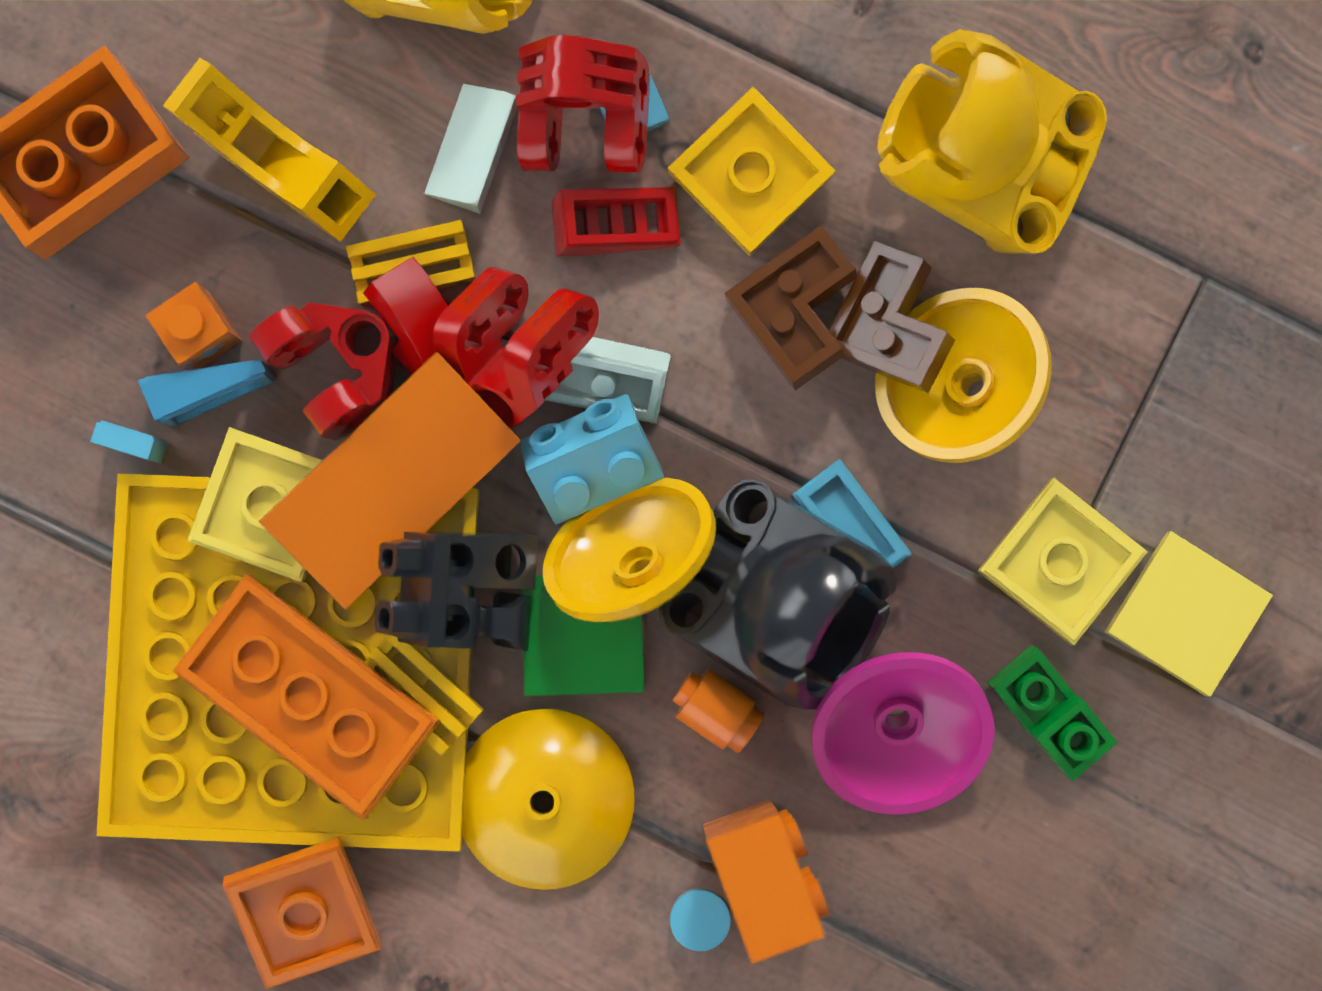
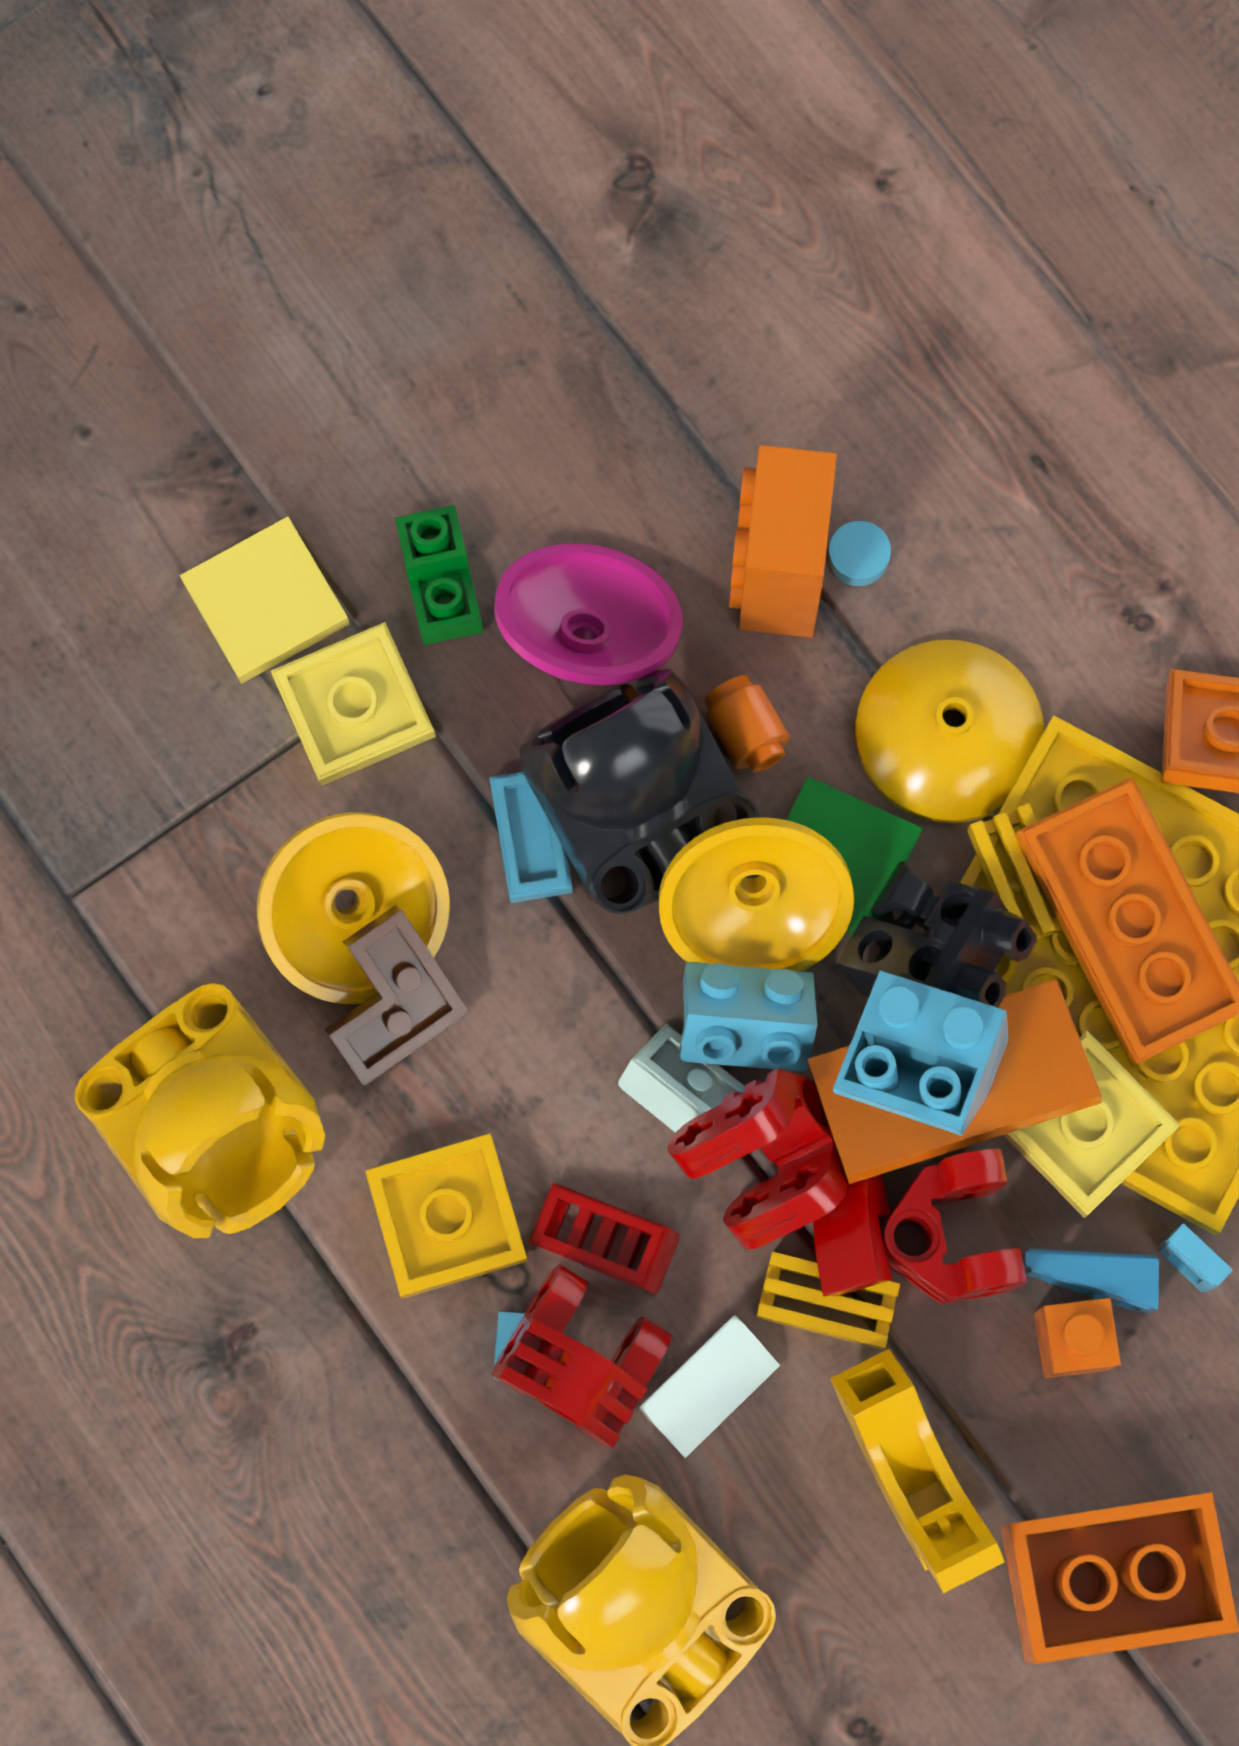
camera: 150 degrees left, 10 degrees down
reddish brown plate [724,225,857,391] -> none
none -> medium azure slope [833,970,1009,1136]

